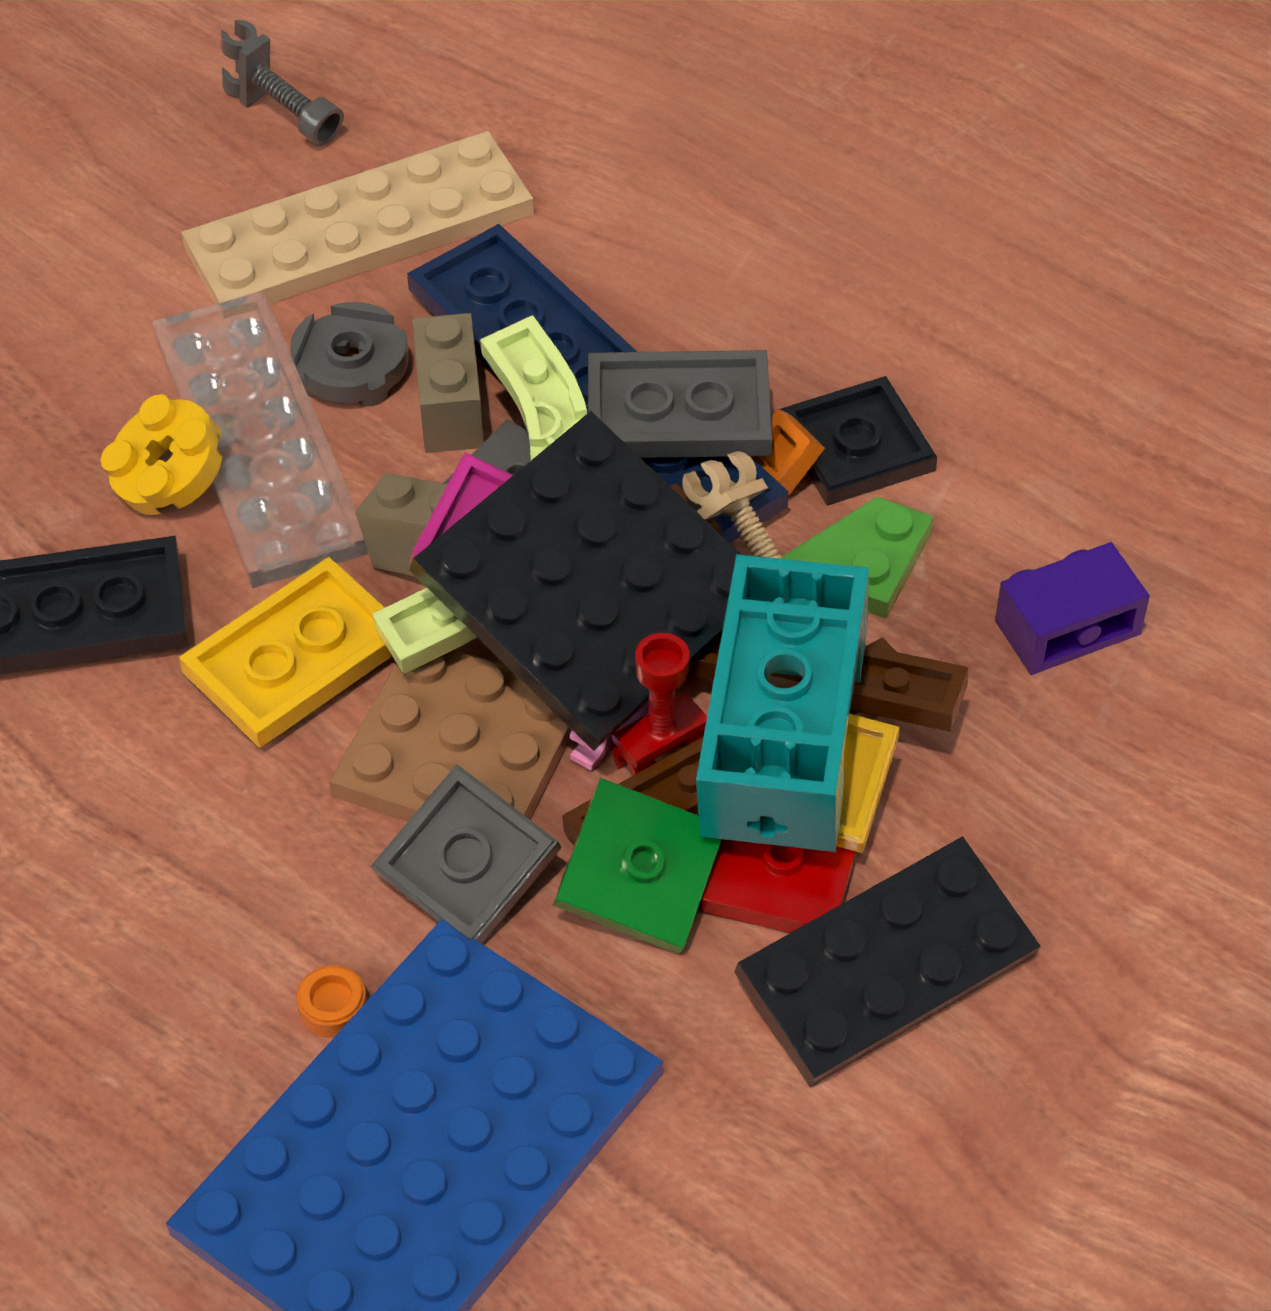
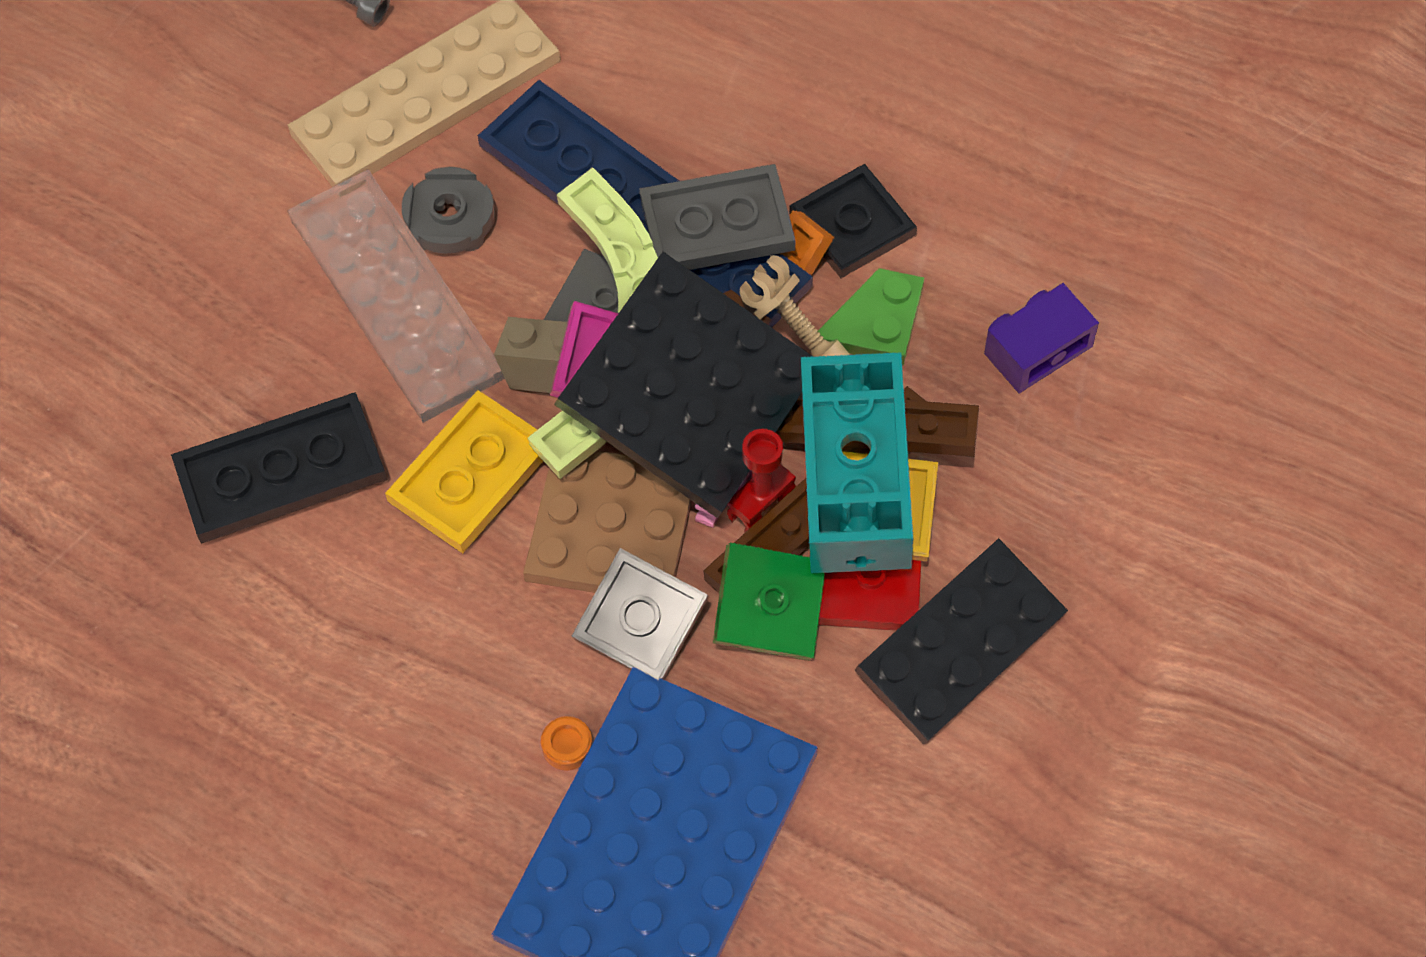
camera: 10 degrees left, 10 degrees up
yellow plate [100,394,223,515] -> none
dark tan brick [412,313,484,453] -> none

